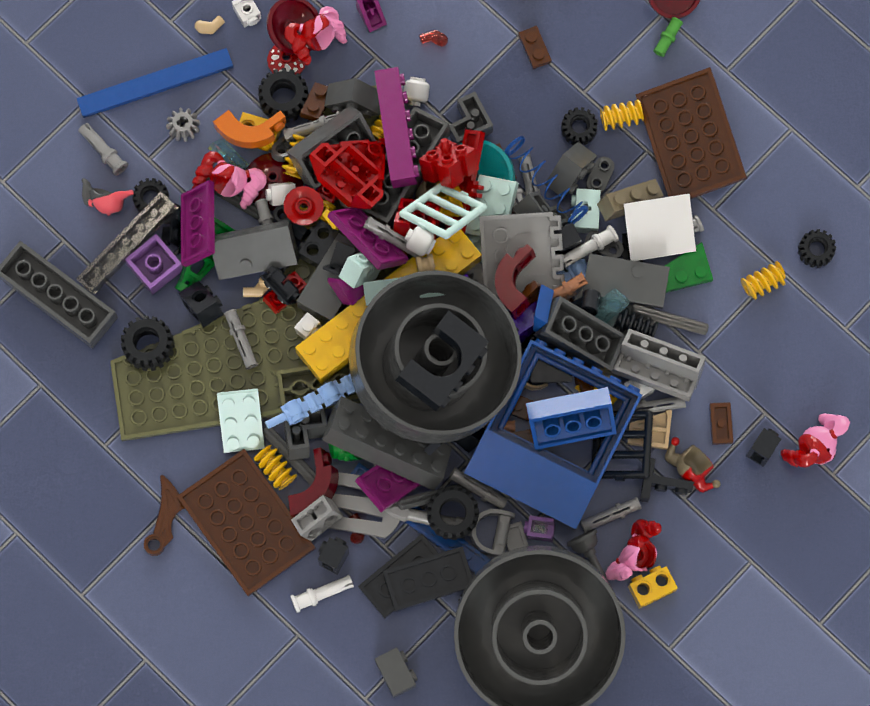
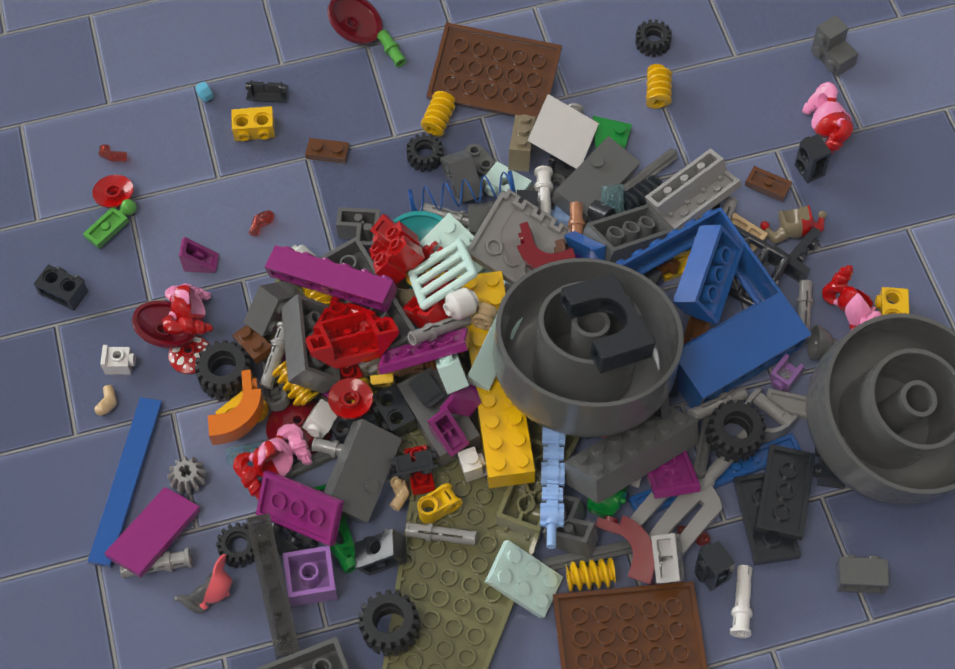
camera: 55 degrees left, 15 degrees down
none -> magenta tile [104,487,201,578]
none -> yellow piece [417,483,463,524]
none -> magenta slope [427,407,470,457]

